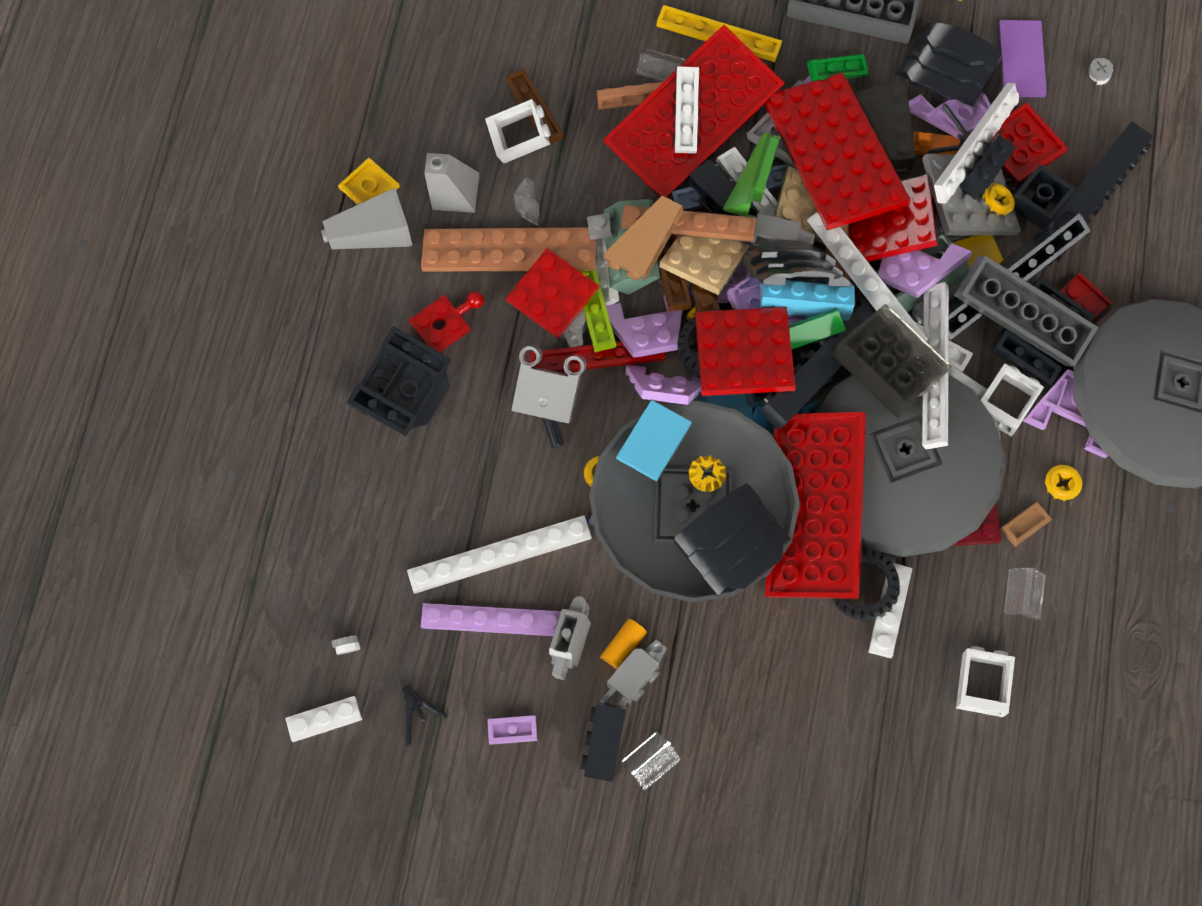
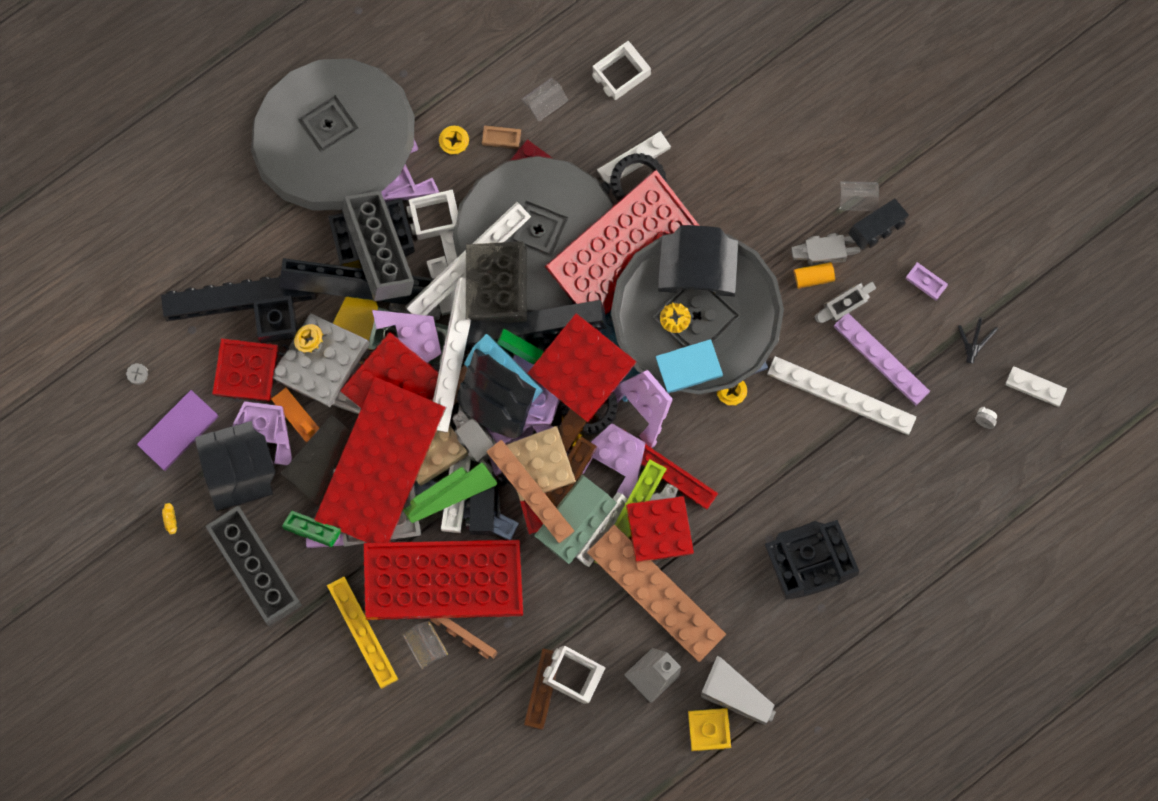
camera: 135 degrees left, 5 degrees up
red plate [409,291,484,353] -> none
light grey piece [511,345,587,448] -> none
clear panel [514,177,540,225] -> none
light grey plate [587,213,612,240] -> none
medium nougat slope [604,196,684,281] -> none
white plate [675,67,699,153] -> none
black plant [928,103,970,154] -> none
white plate [934,83,1019,204] -> none
black brick [959,134,1015,200] -> none
red plate [1059,272,1112,322] -> none

